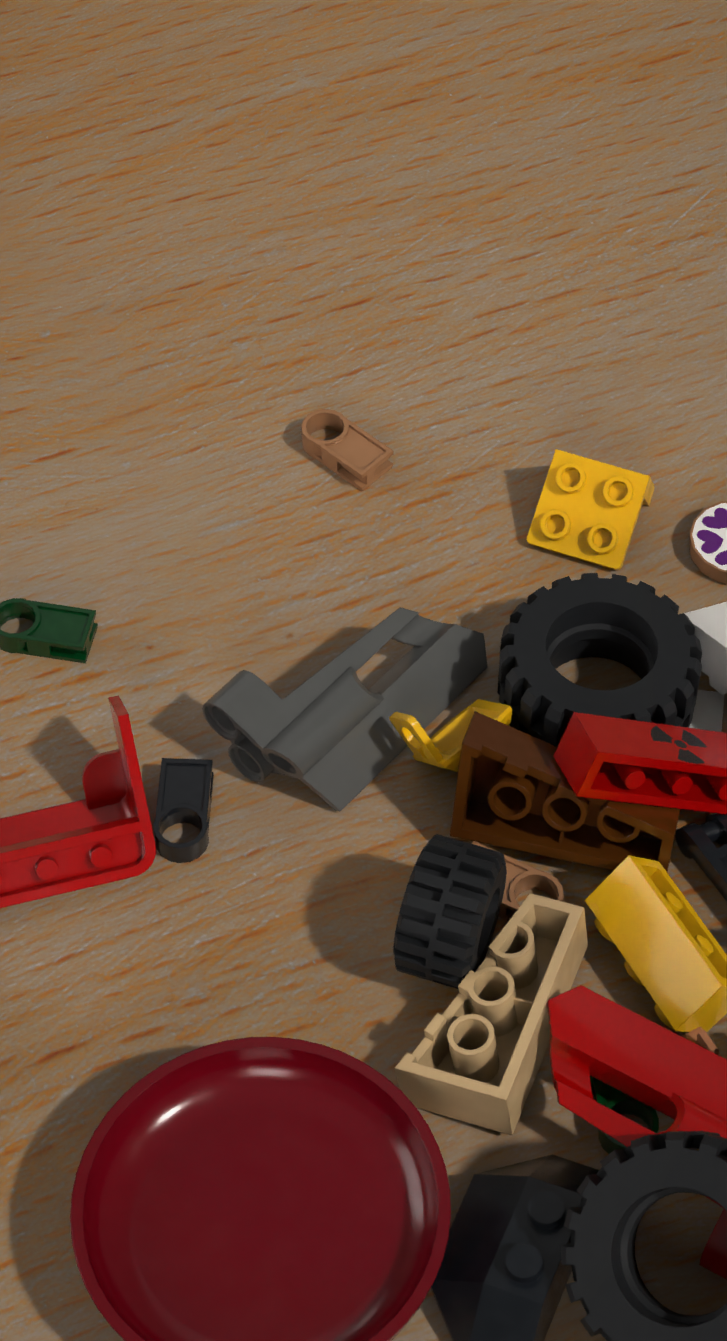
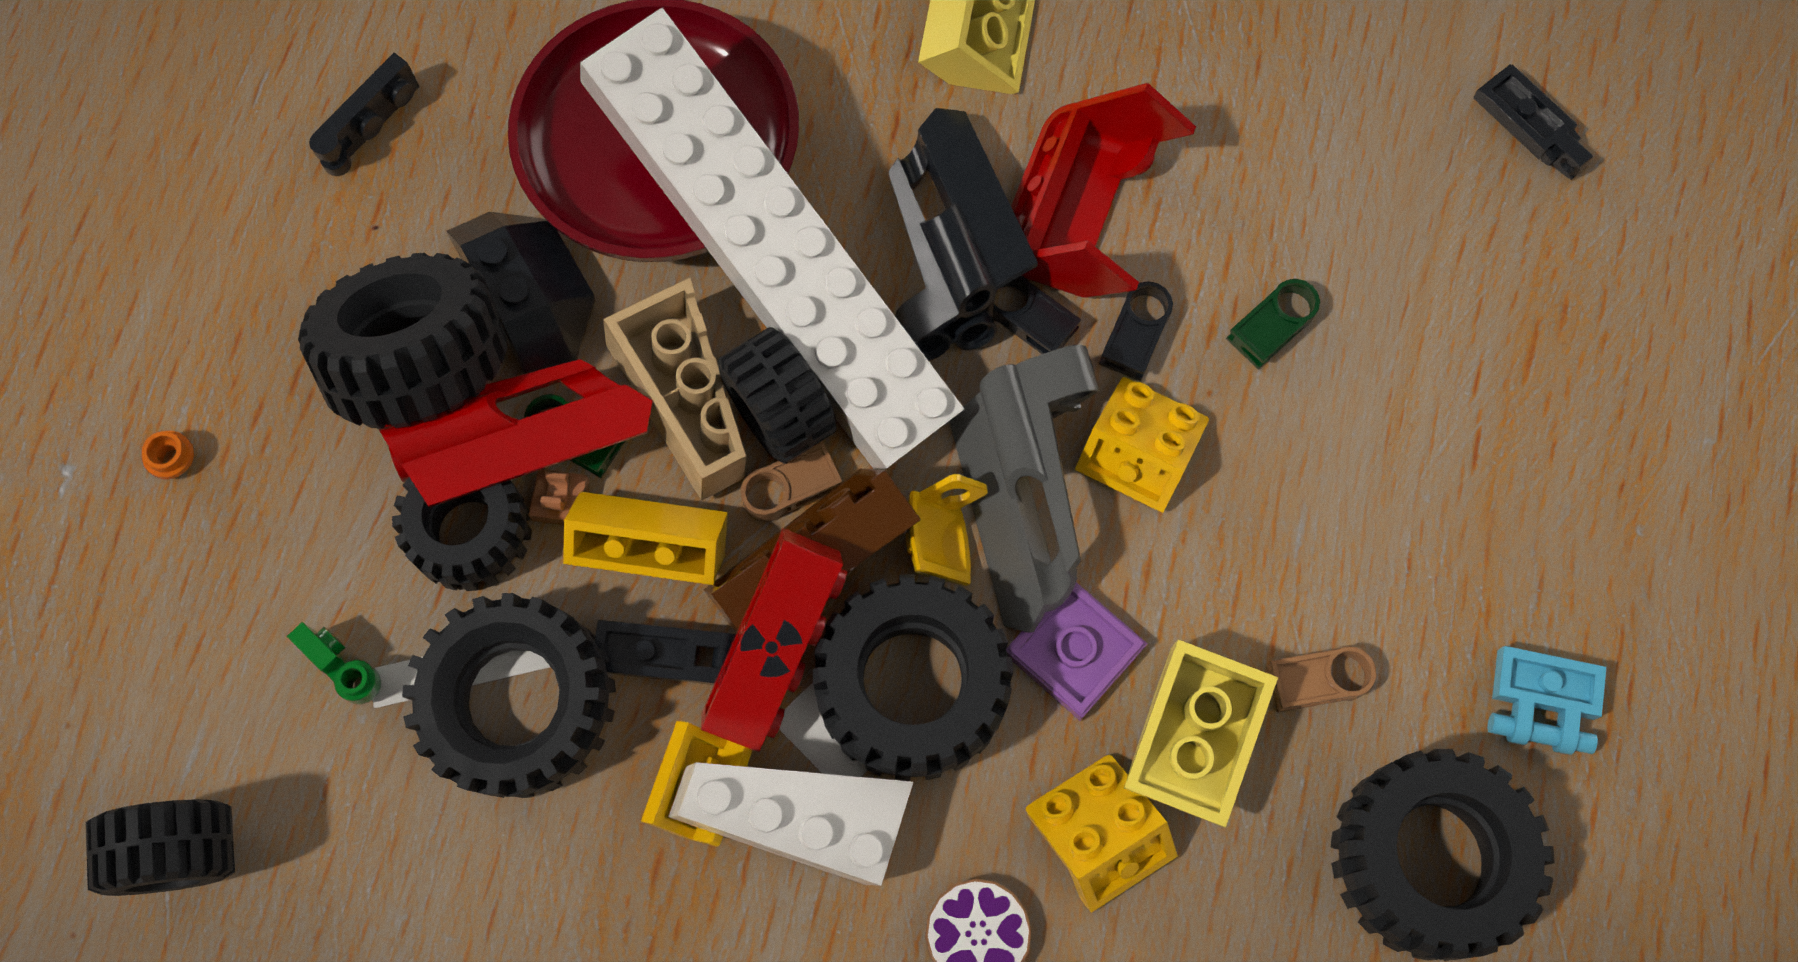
camera: 125 degrees right, 20 degrees up
none -> white brick [580,8,964,470]
none -> black panel [888,108,1038,361]
none -> medium lavender tile [1006,582,1148,721]
none -> yellow bracket [1074,377,1209,513]
none -> black piece [1099,281,1173,382]
none -> light yellow slope [1124,640,1278,828]
none -> black tyre [1331,749,1555,961]
none -> medium azure plate [1487,646,1606,755]

